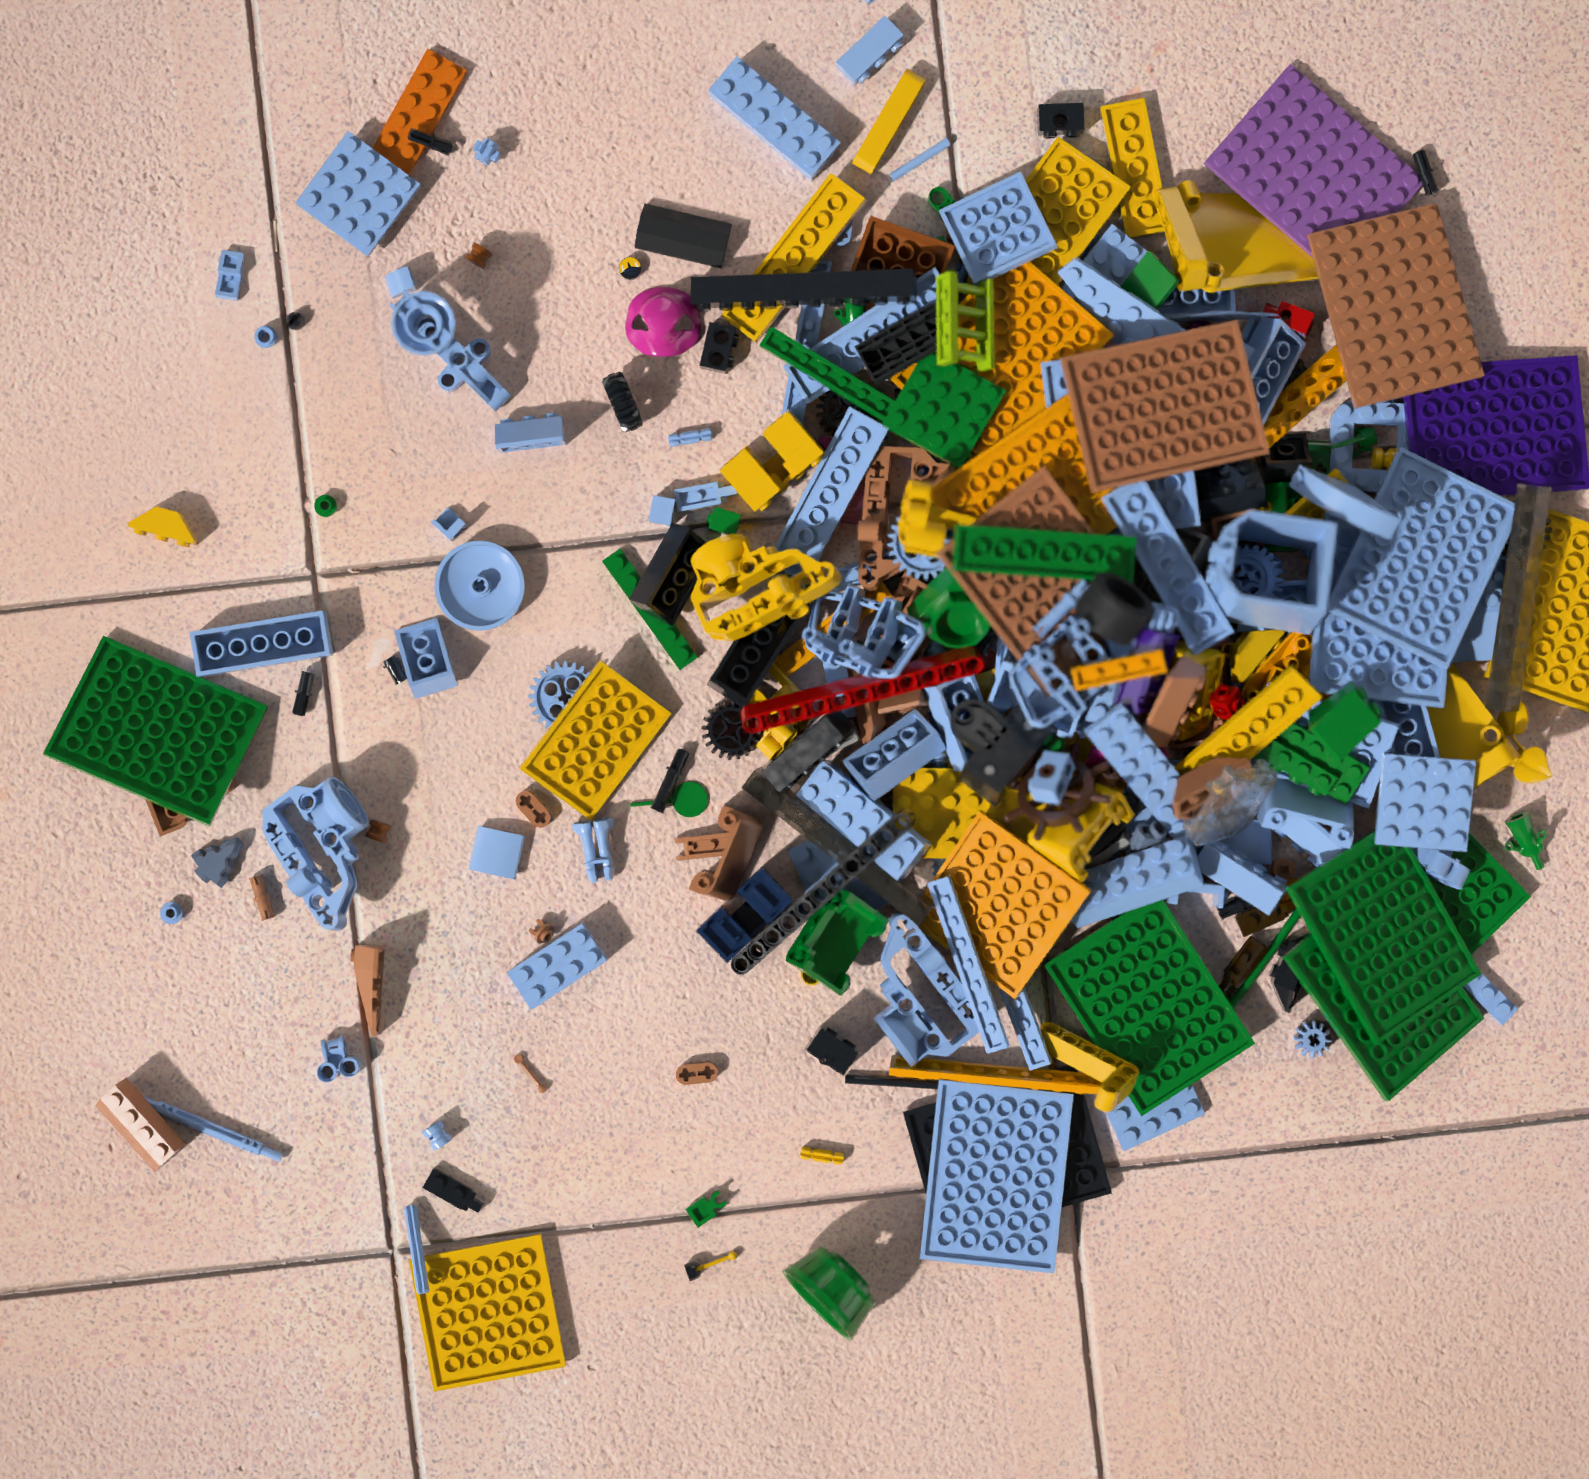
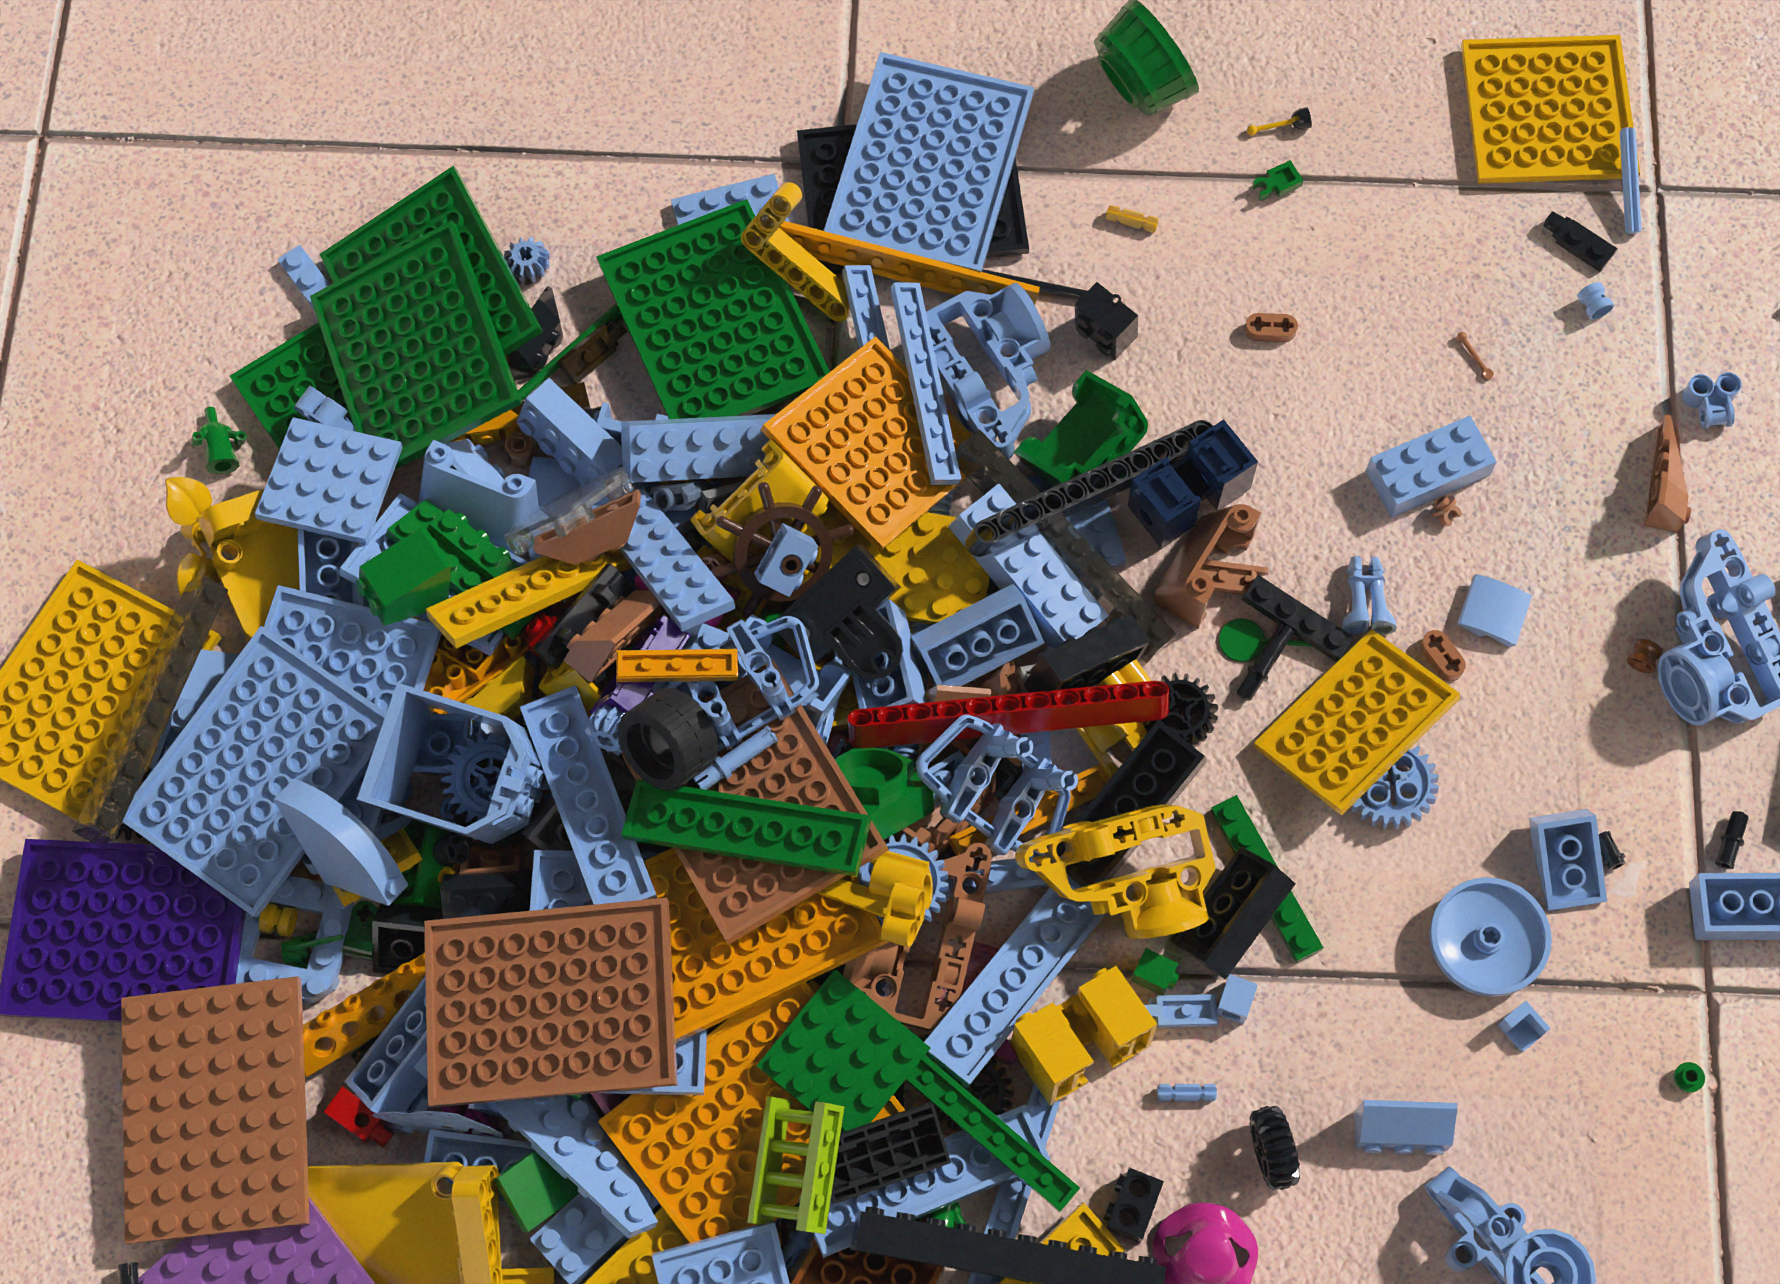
camera: 170 degrees left, 20 degrees down
none -> black hinge [532,563,631,670]
none -> black plate [1241,575,1354,662]

